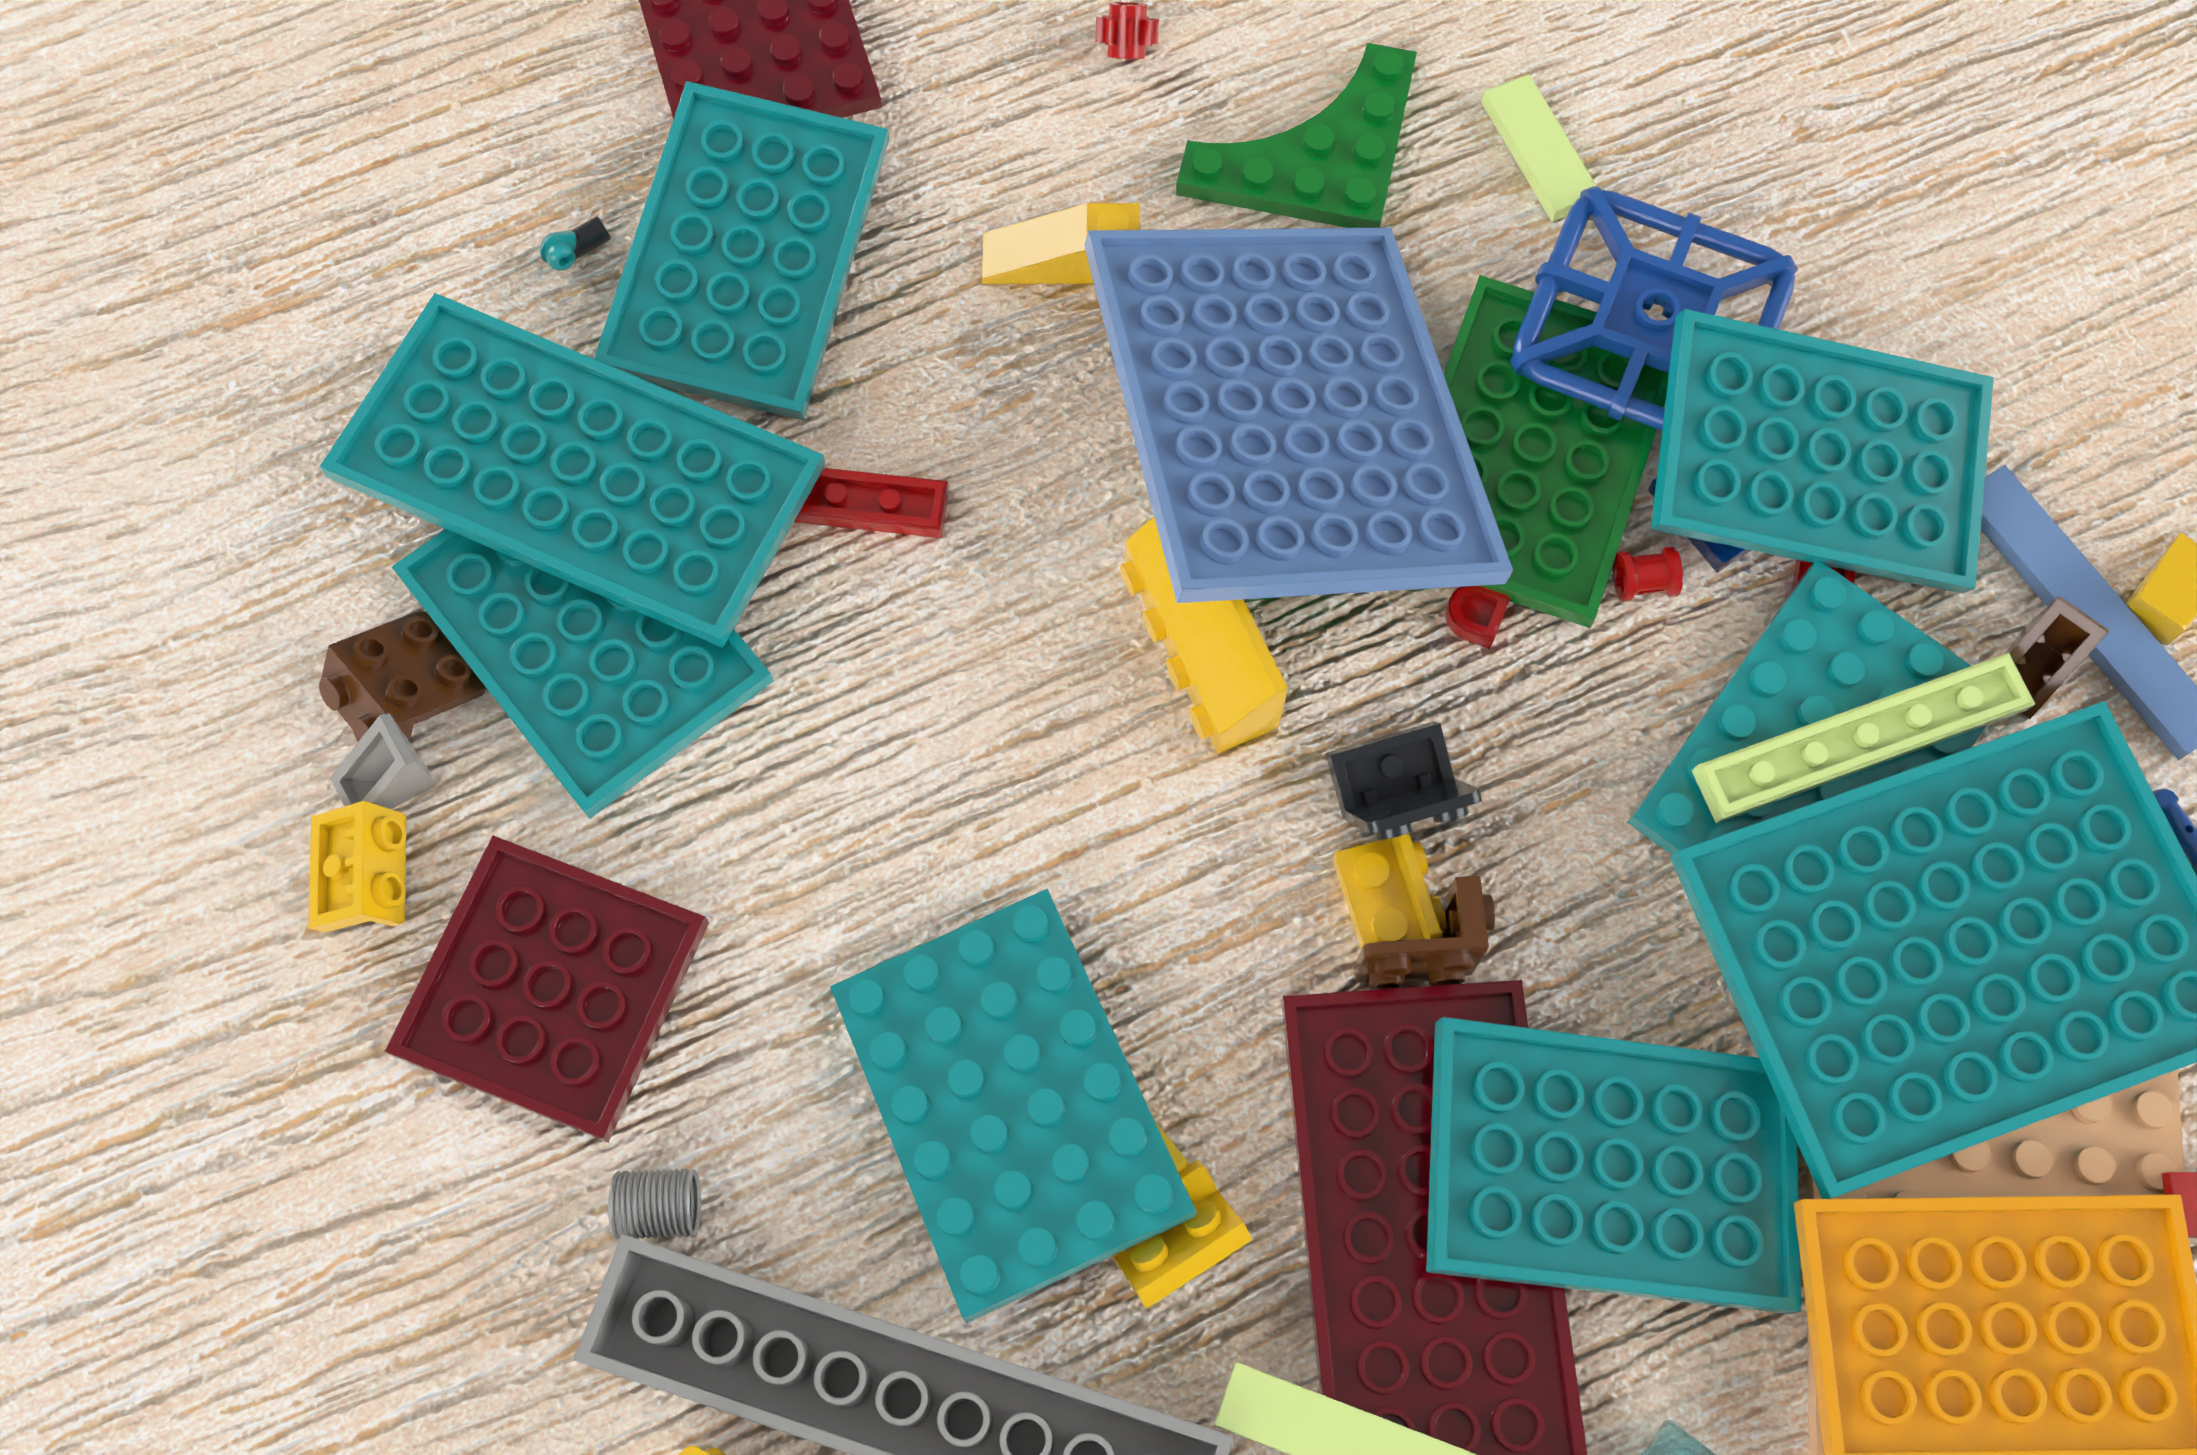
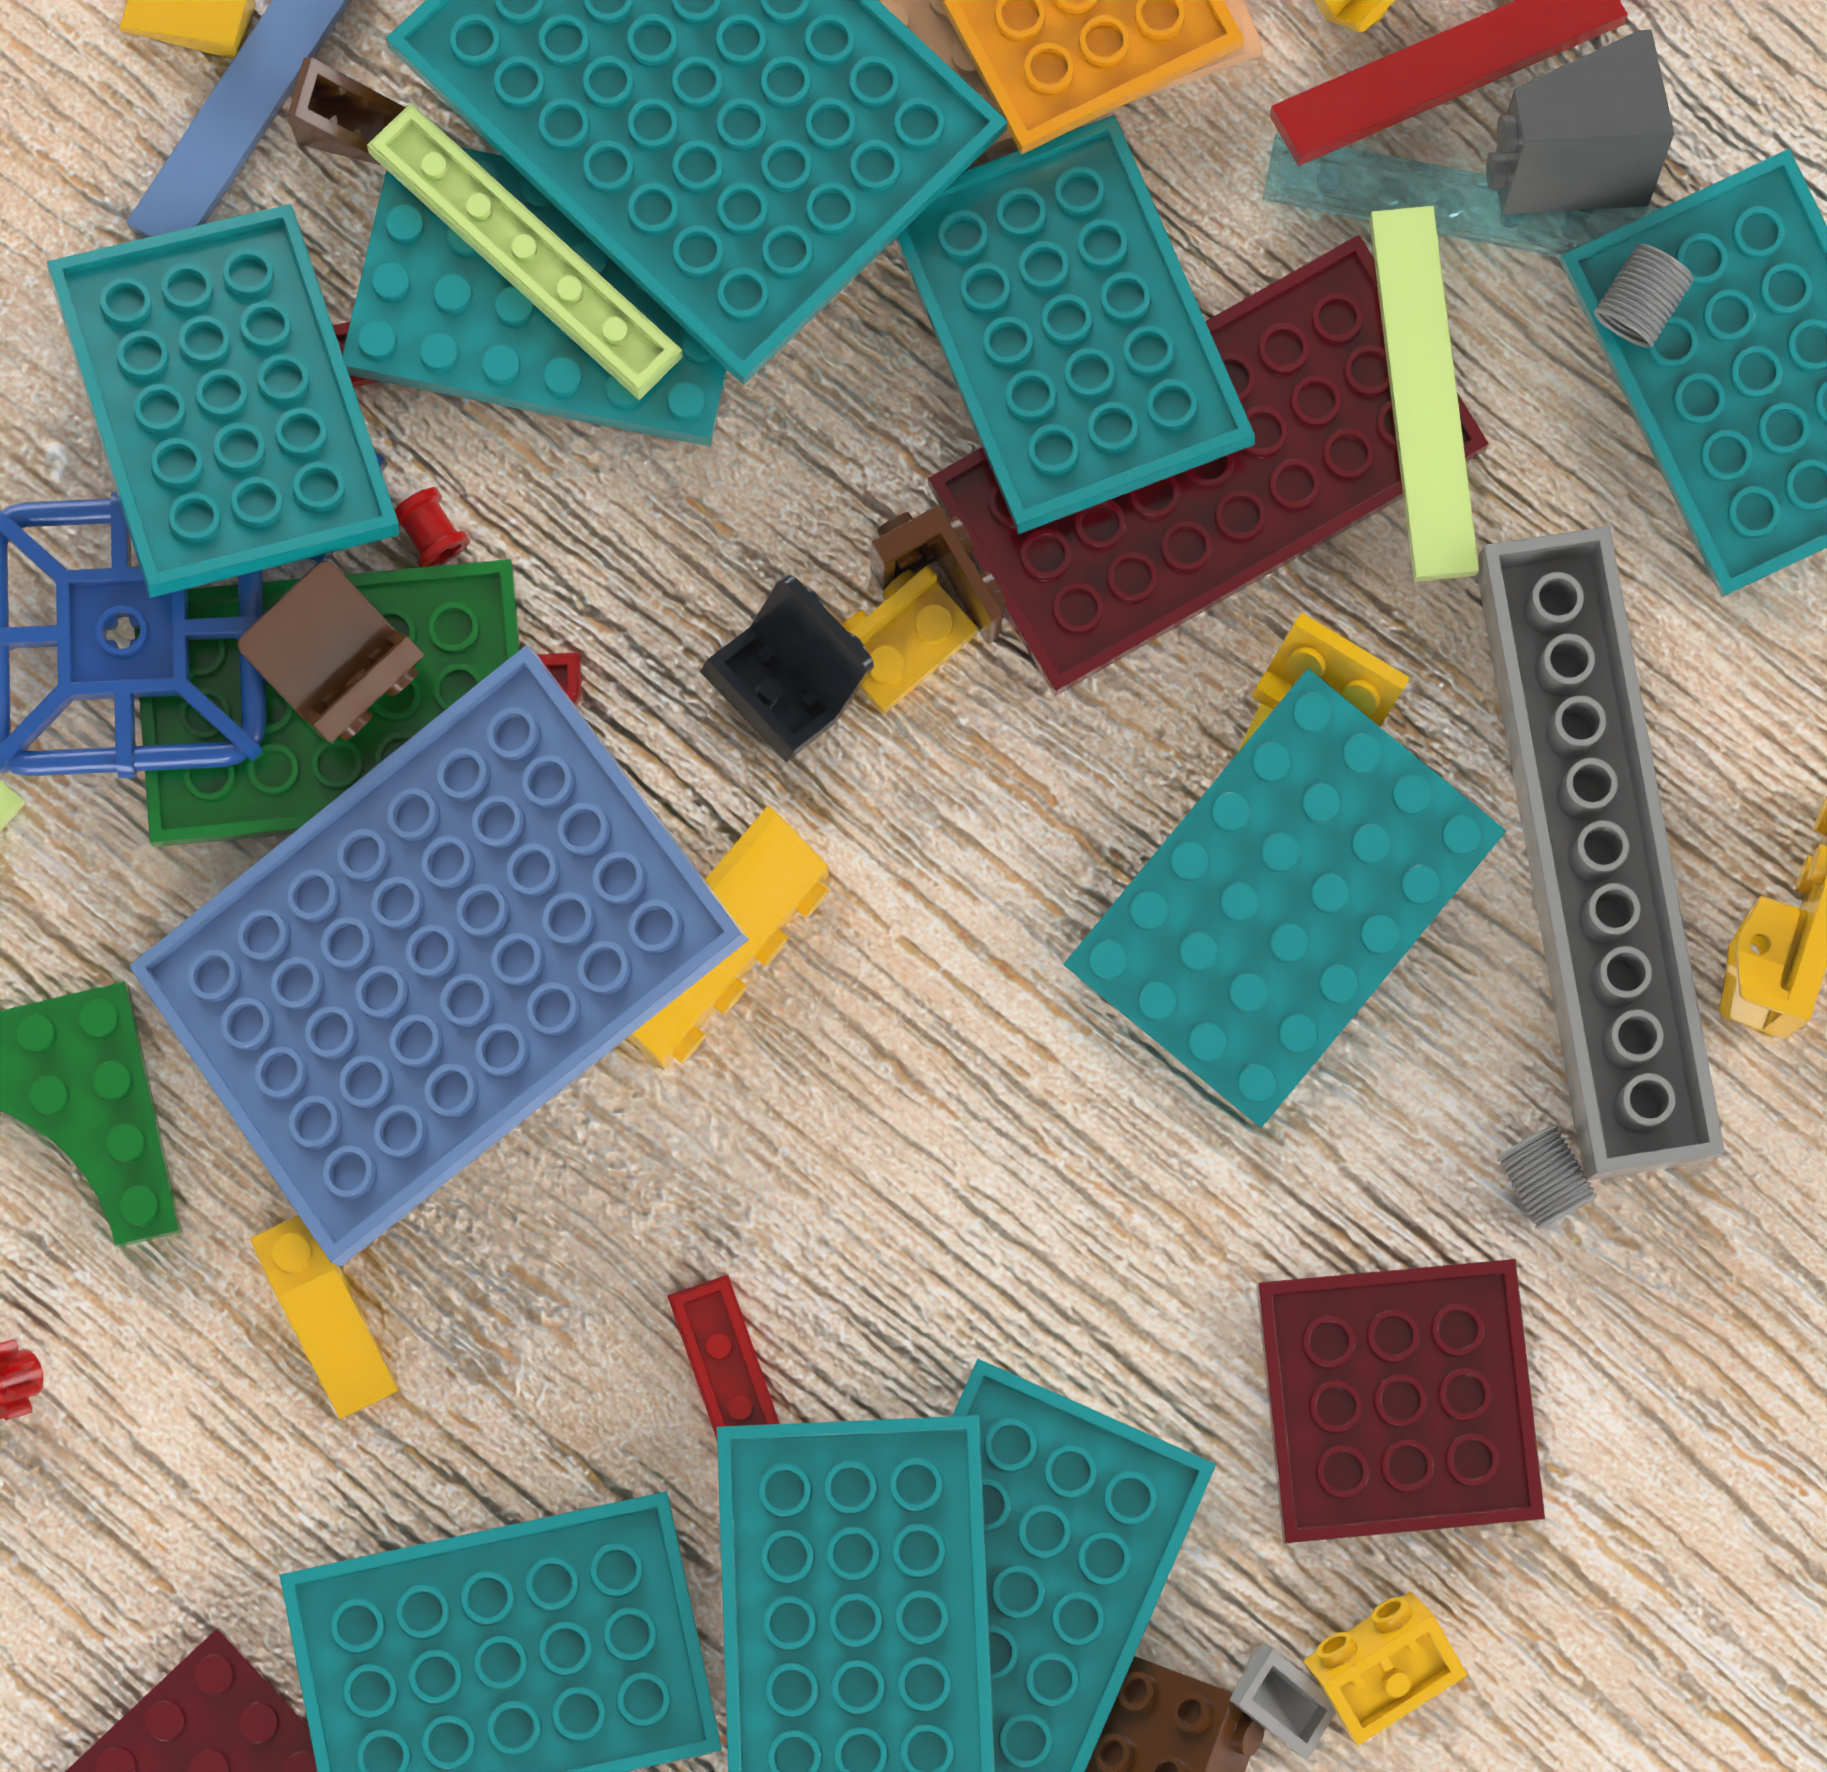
camera: 120 degrees left, 10 degrees up
none -> reddish brown bracket [237,561,425,743]

